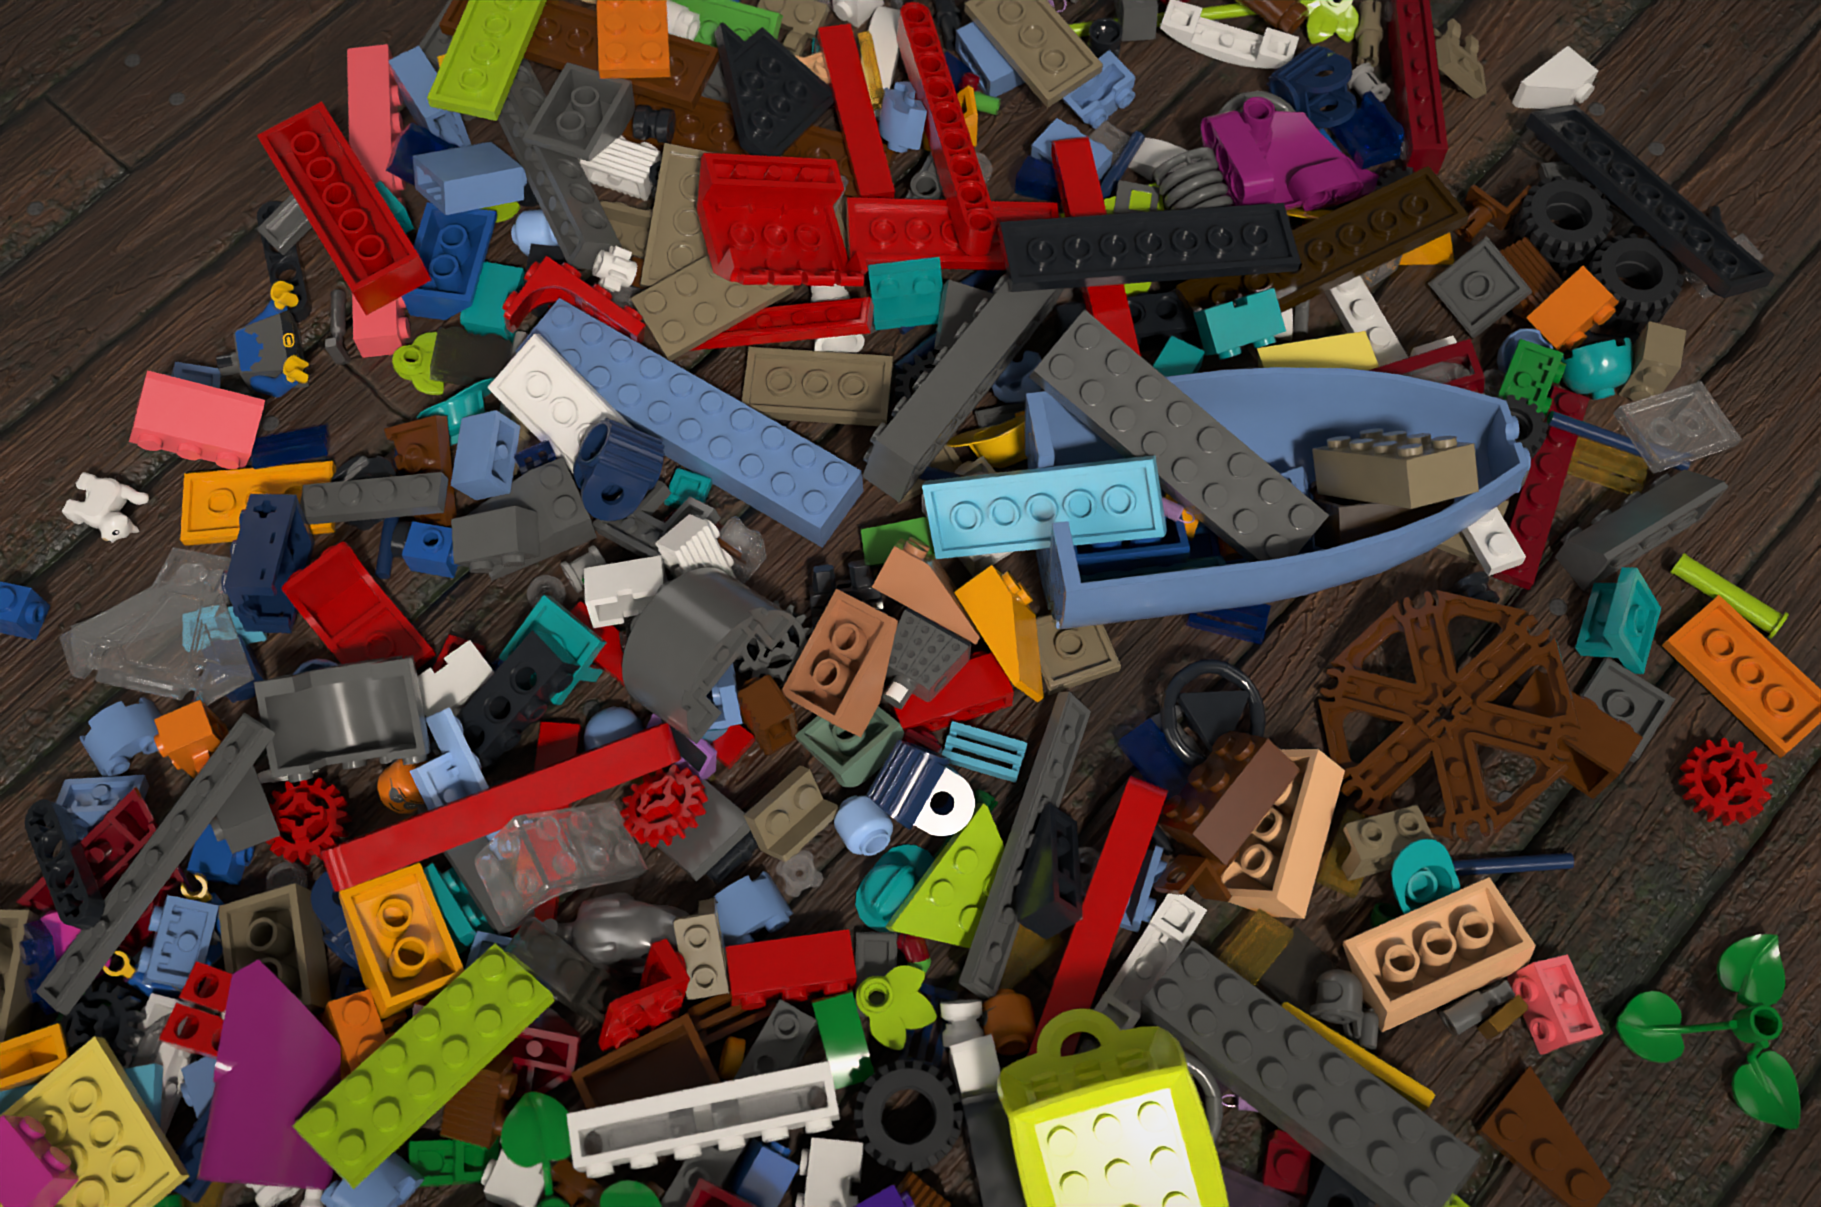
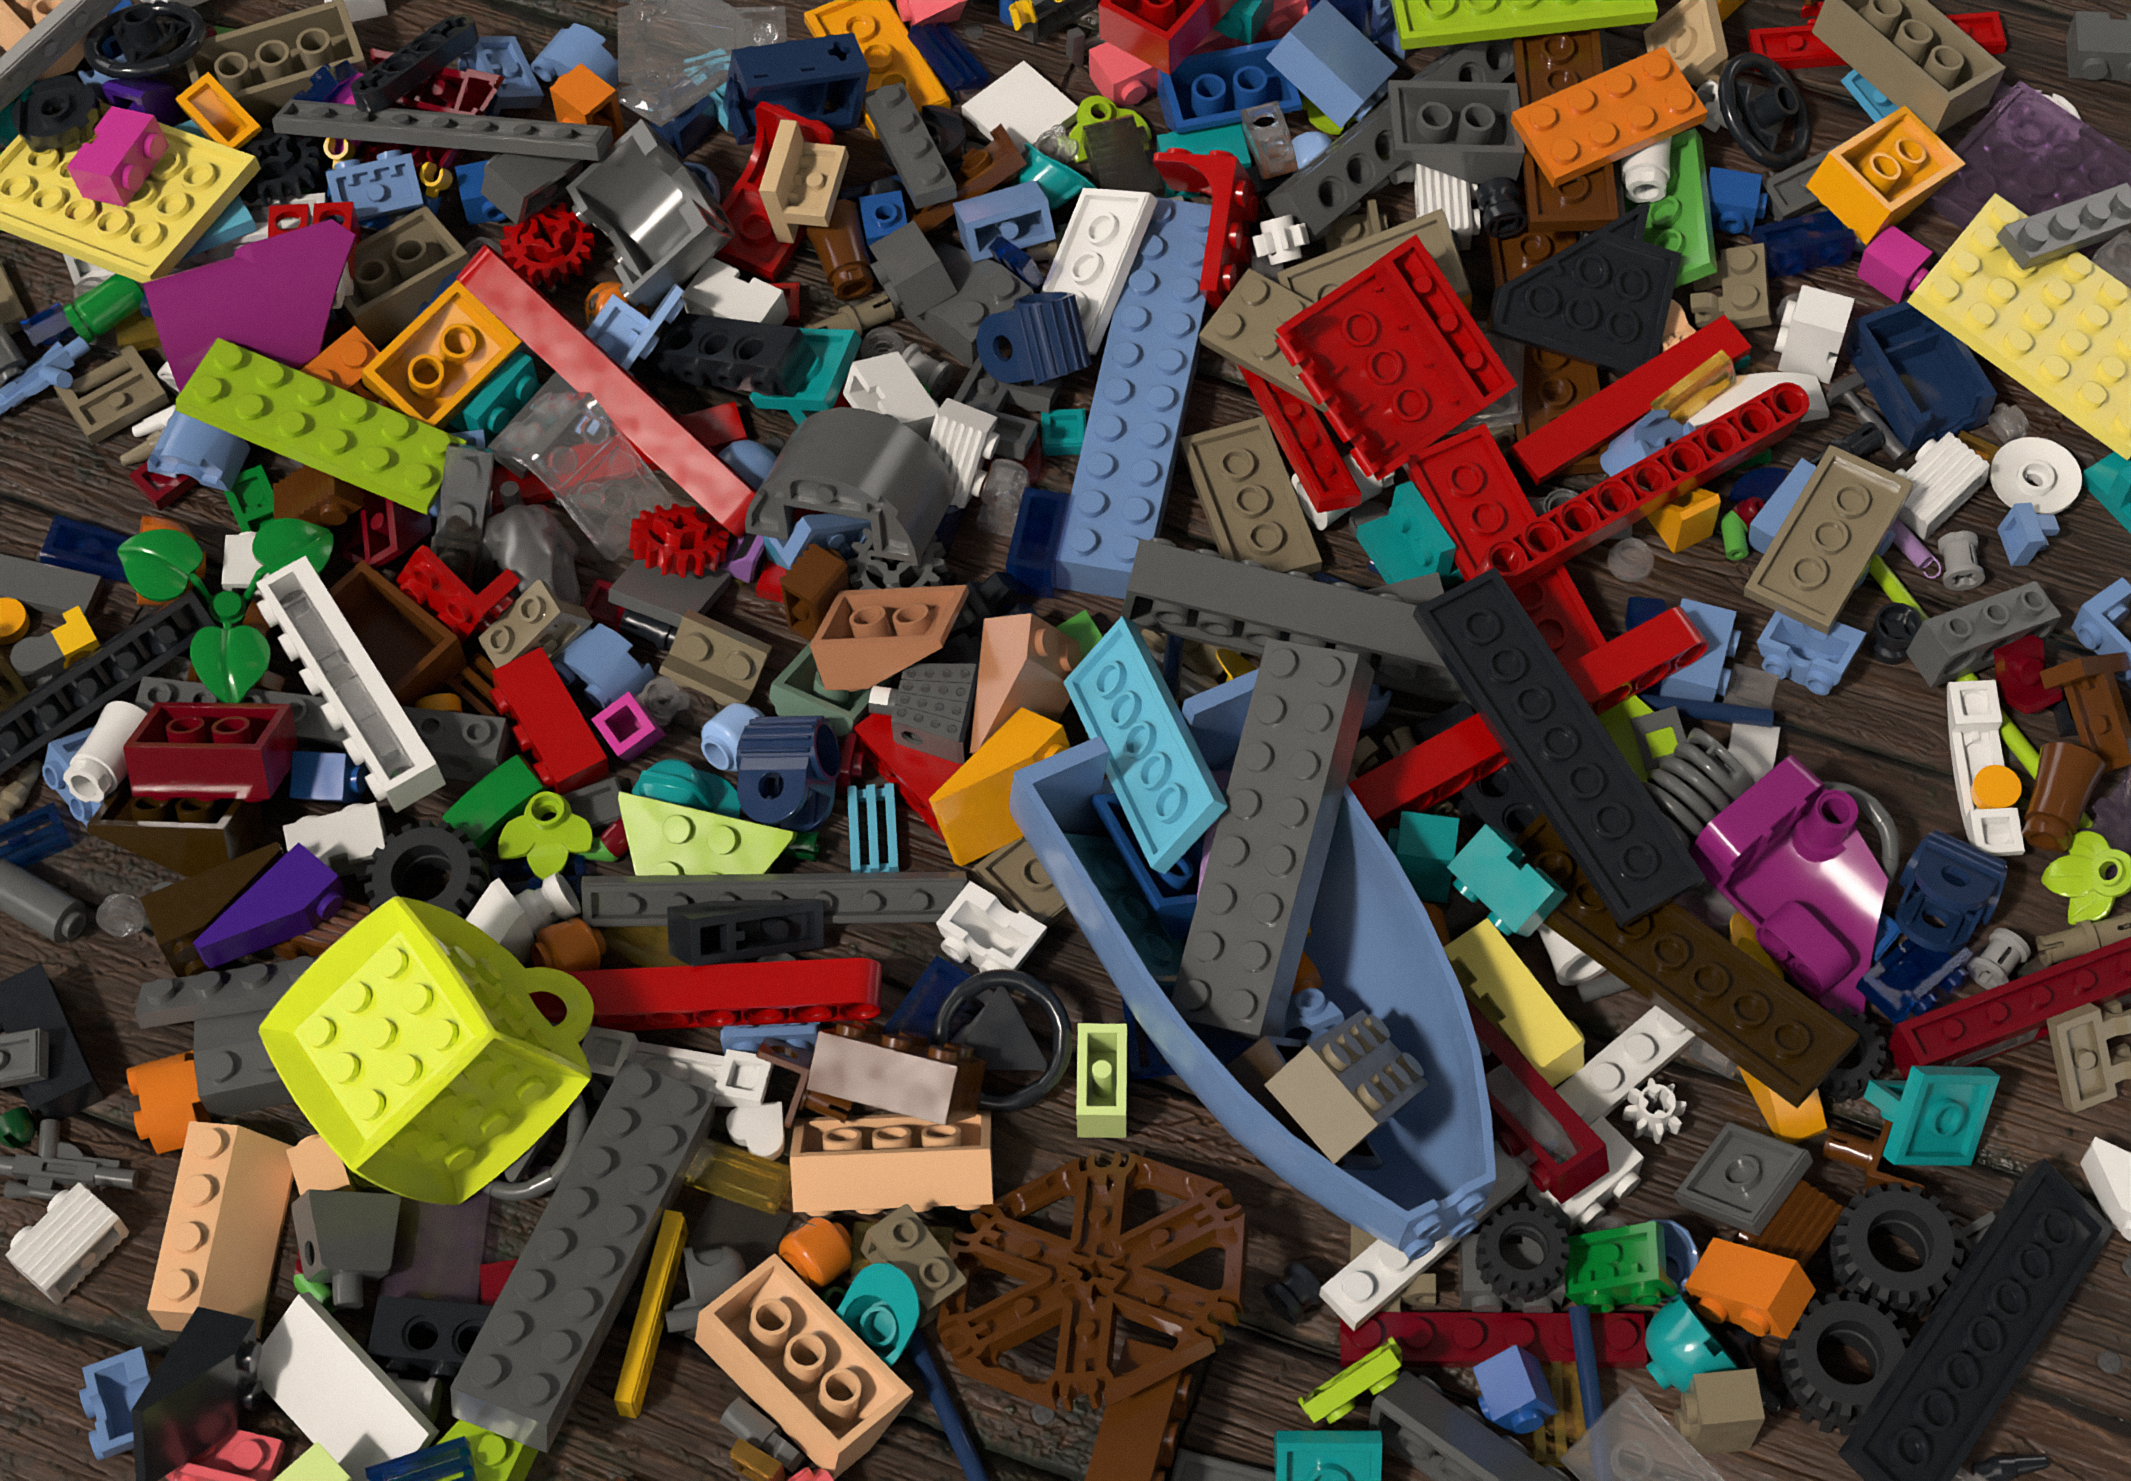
camera: 70 degrees right, 5 degrees down
none -> dark red tile [581,578,626,635]
none -> dark pink brick [591,692,666,762]
none -> white tile [726,1102,785,1162]
none -> tan bracket [759,120,849,243]
none -> orange head [779,1217,852,1292]
none -> reddish brown plant [802,200,874,301]
none -> dark tan pin [805,293,895,337]
none -> white cylinder [936,881,1047,973]
none -> white tile [961,60,1078,159]
none -> clear blue brick [1006,487,1069,599]
none -> clear plate [1035,124,1079,165]
none -> yellowish green brick [1076,1023,1127,1138]
none -> clear leg [1240,101,1297,180]
none -> lime plate [1297,1336,1403,1424]
none -> brick [1472,1345,1558,1435]
none -> white gear [1622,1078,1686,1144]
none -> teal bracket [1863,1066,2000,1166]
none -> light orange tile [1970,765,2022,809]

